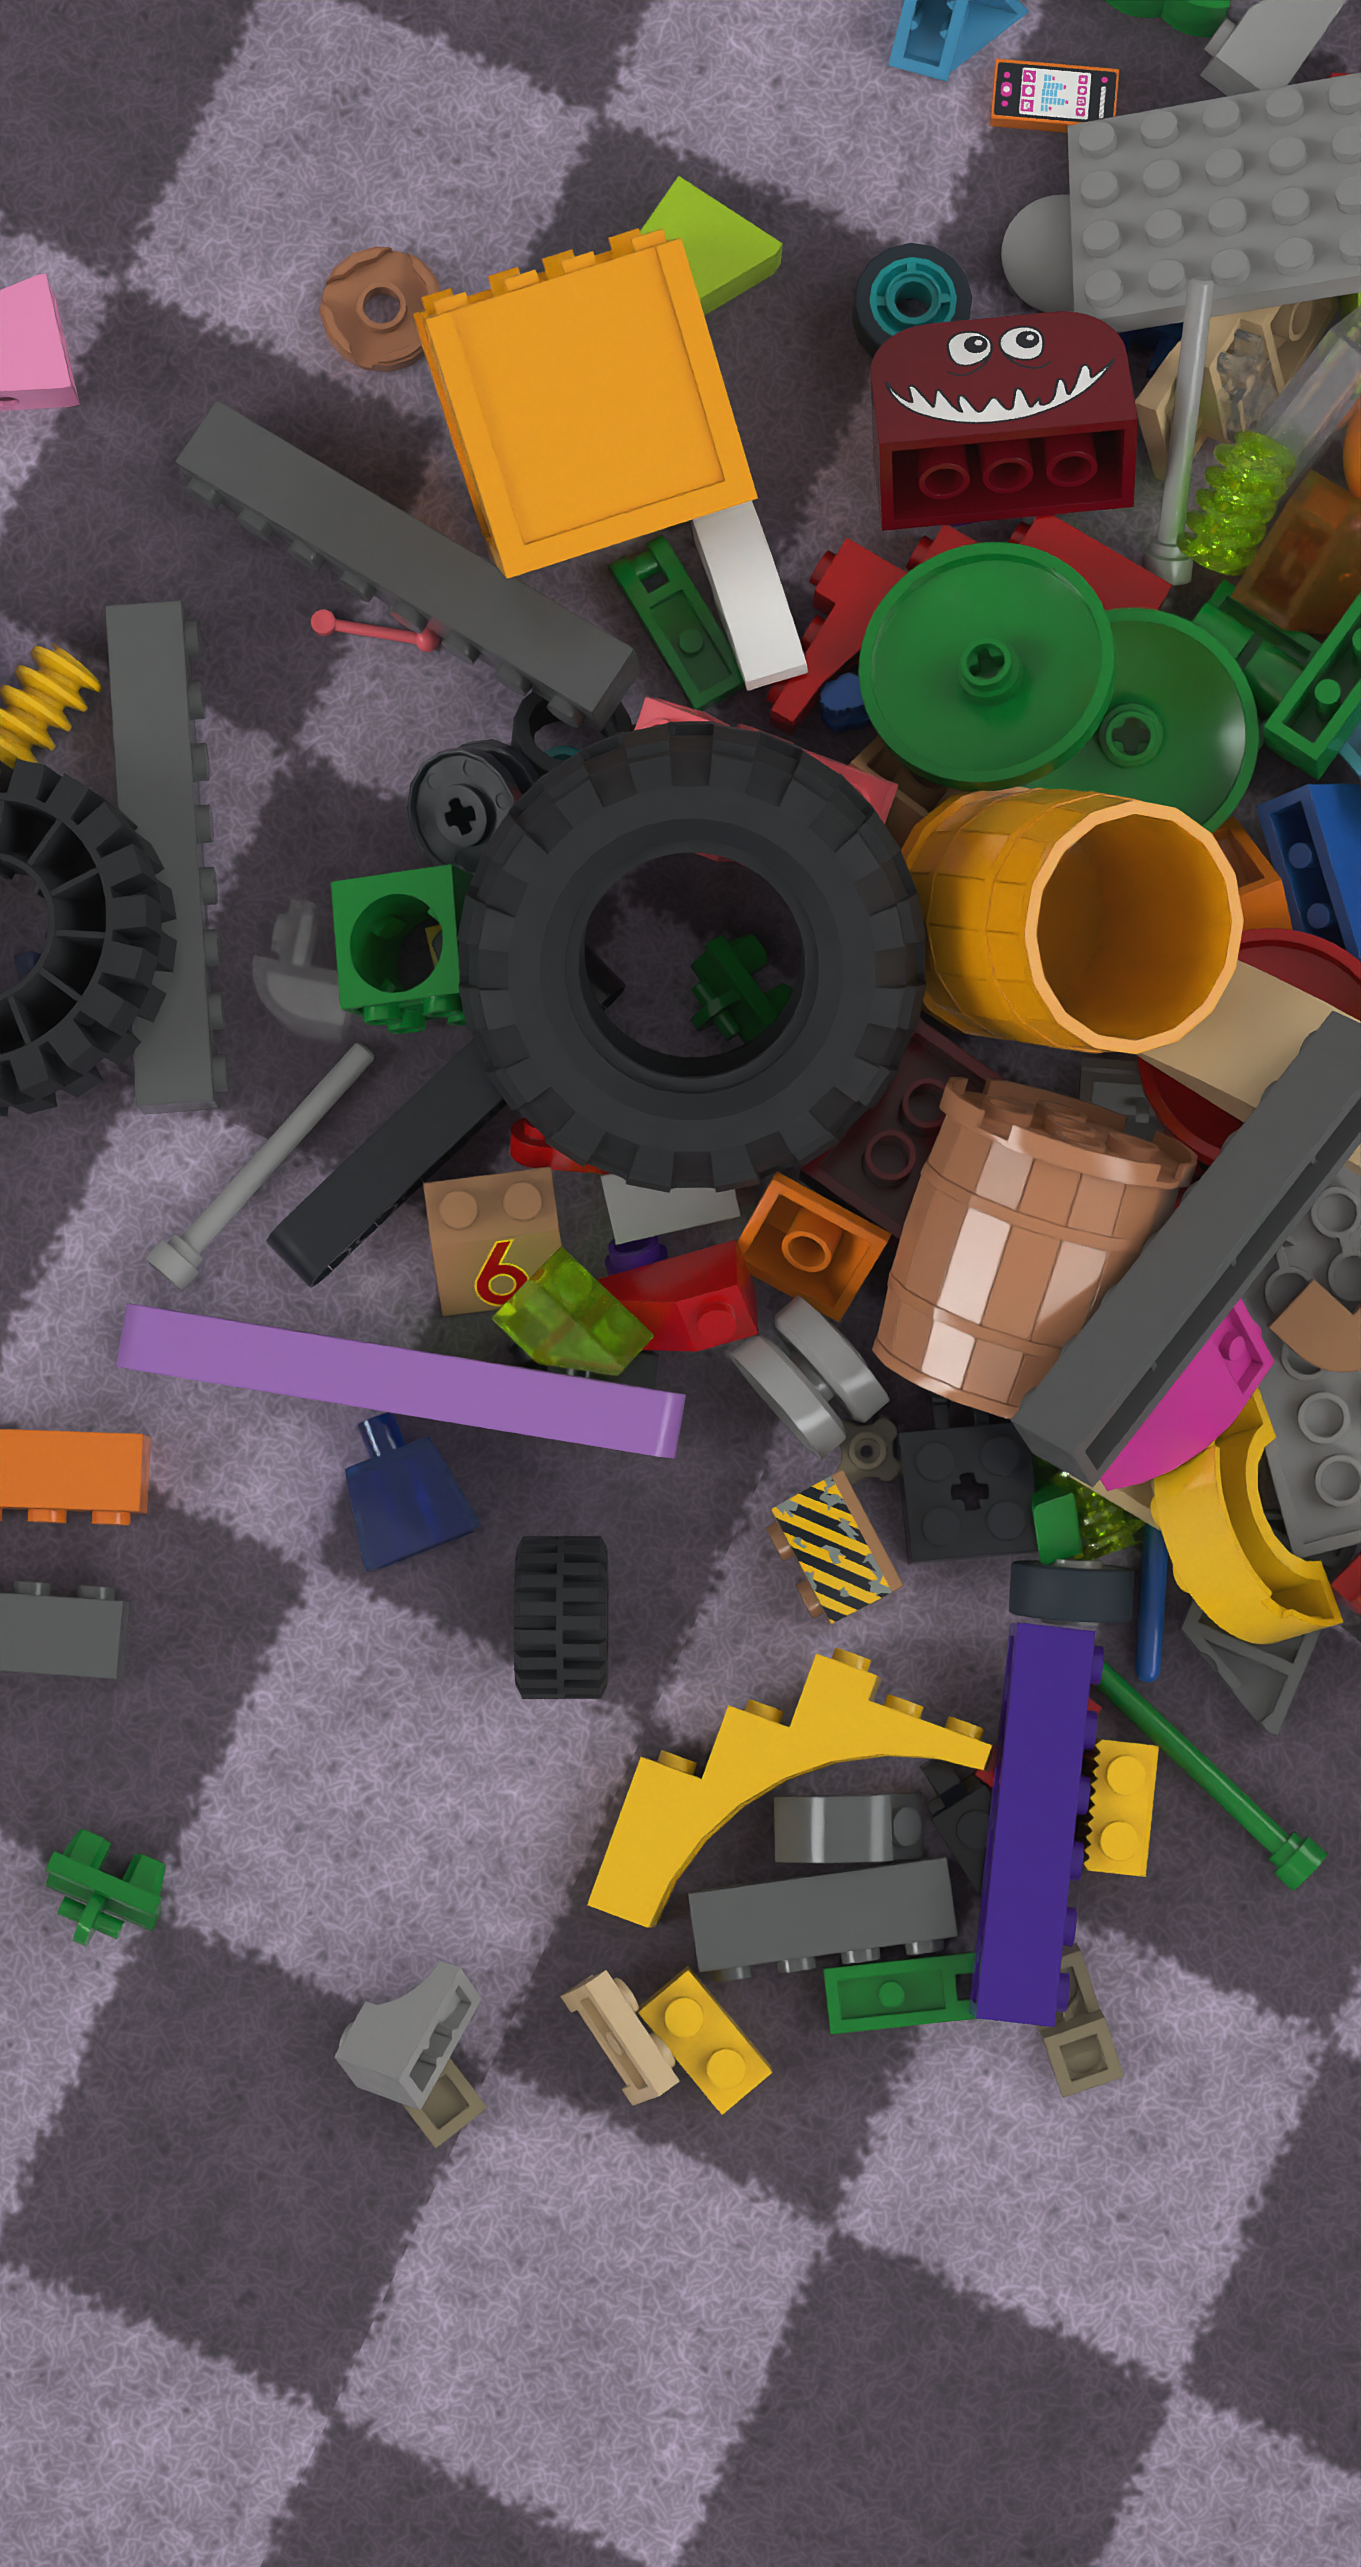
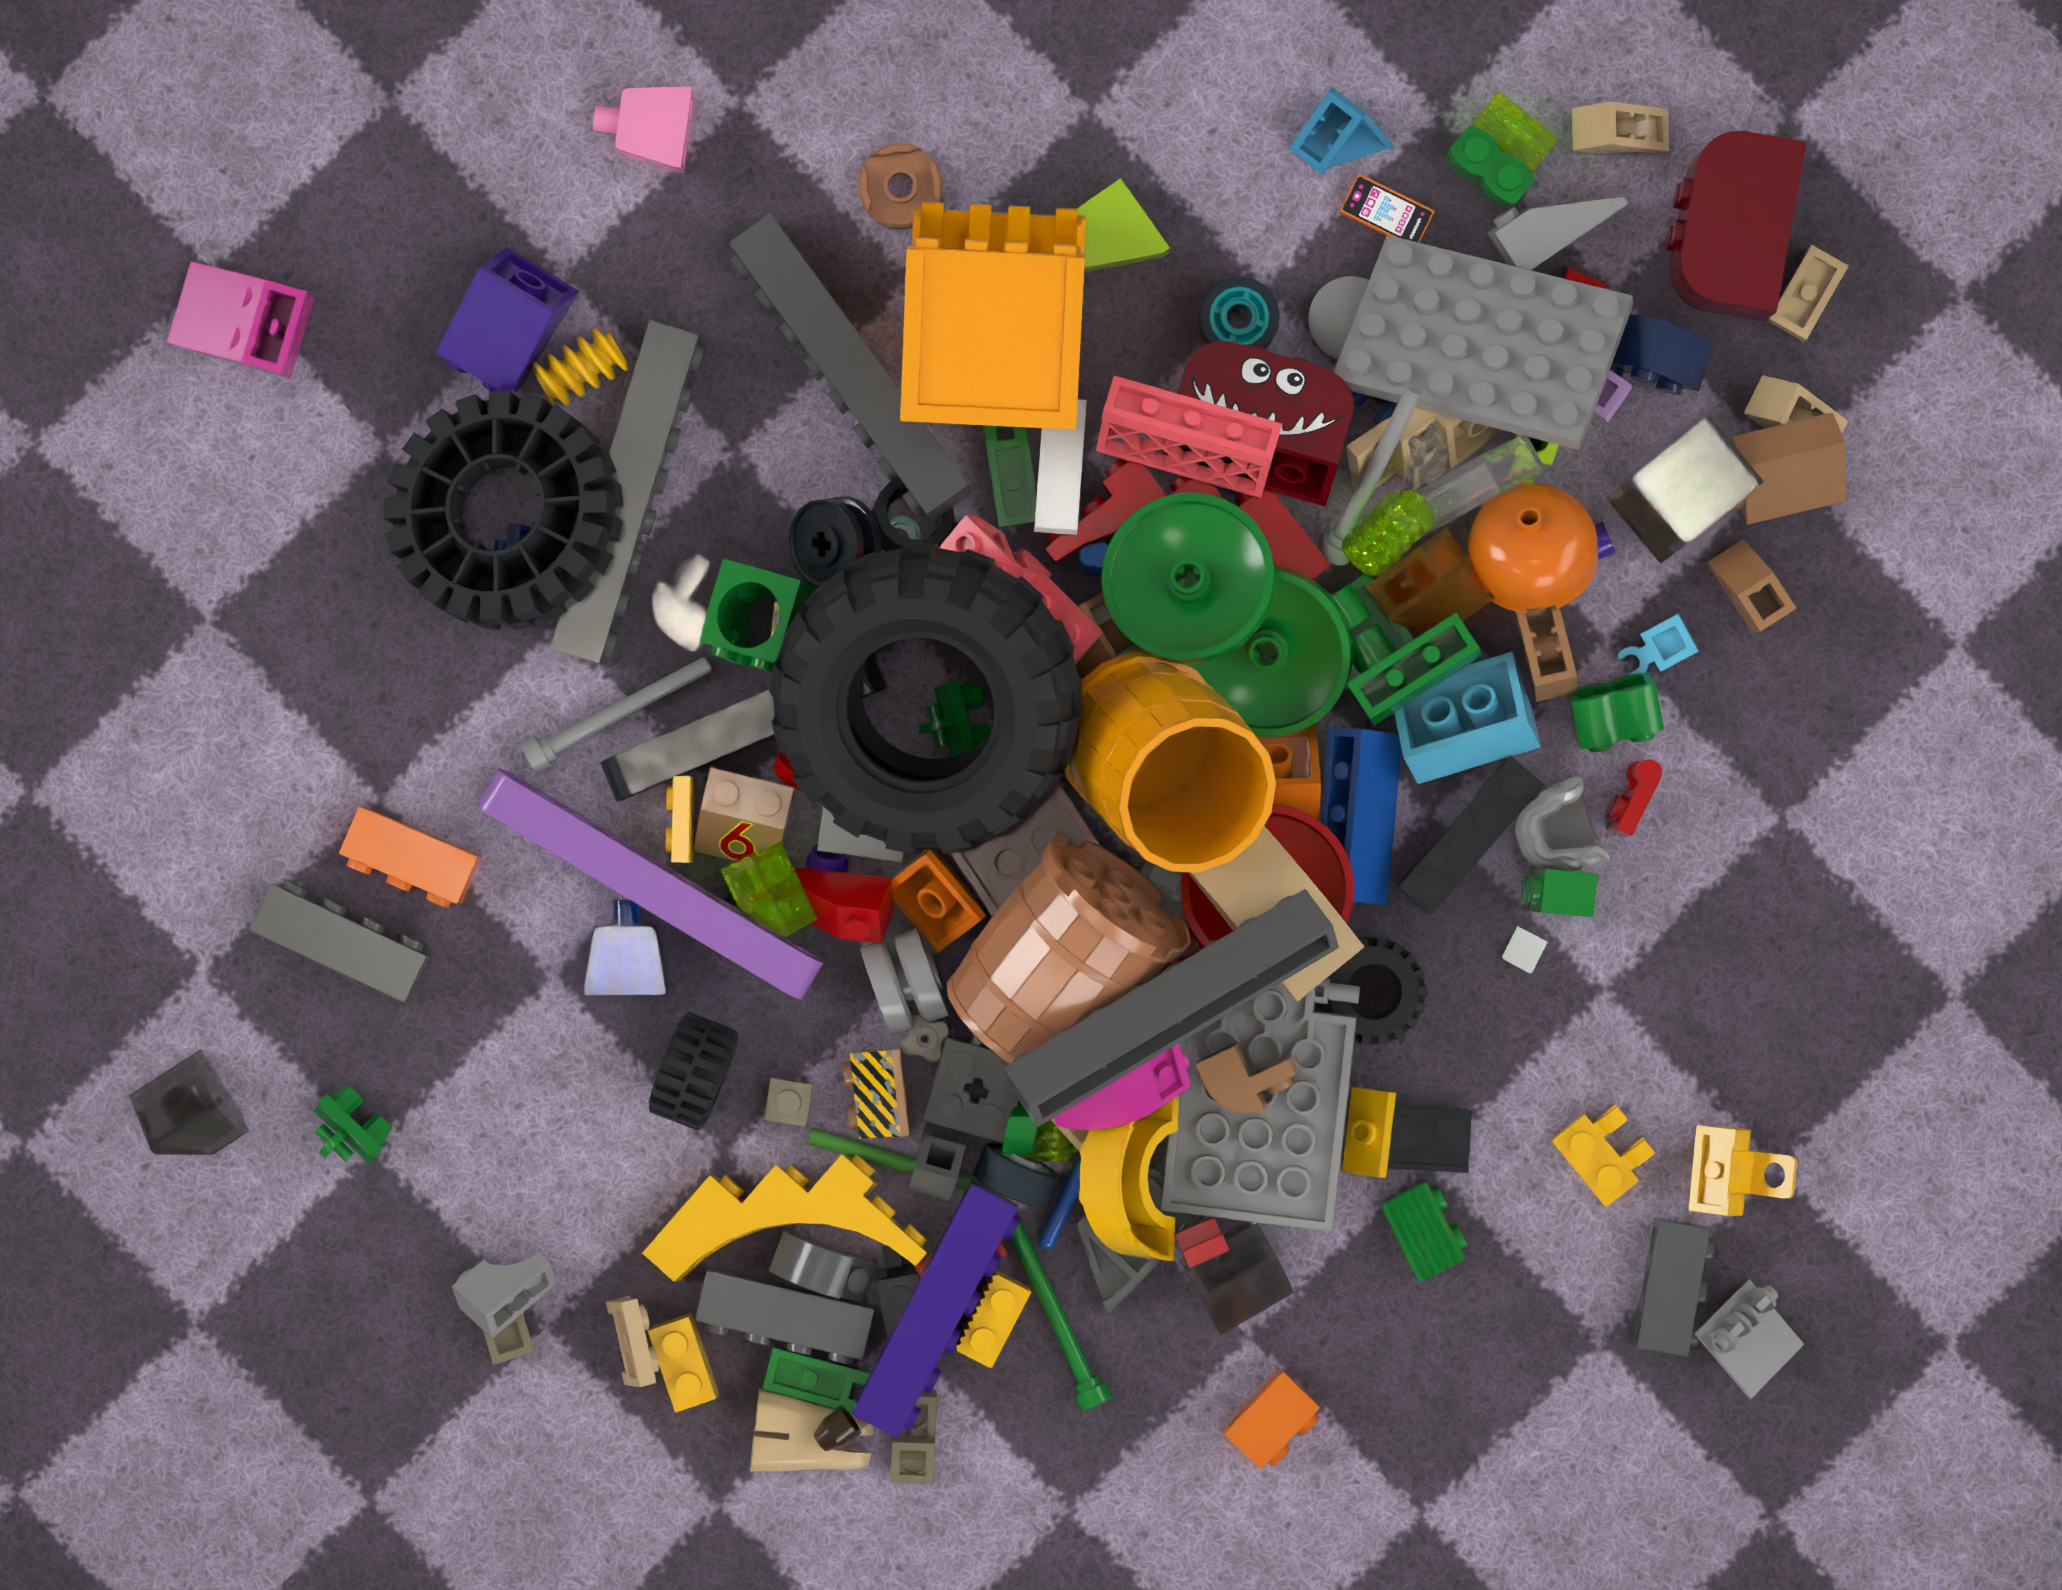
camera: 20 degrees right, 5 degrees up
coral hinge [311,609,440,652] -> none
none -> yellow plate [665,776,695,863]
none -> tan piece [750,1389,874,1472]
none -> dark tan plate [764,1078,813,1127]
none -> bright green bar [808,1128,976,1191]
none -> dark brown hose [813,1406,861,1451]
none -> dark grey brick [908,1122,968,1201]
none -> coral fence [1096,376,1282,498]

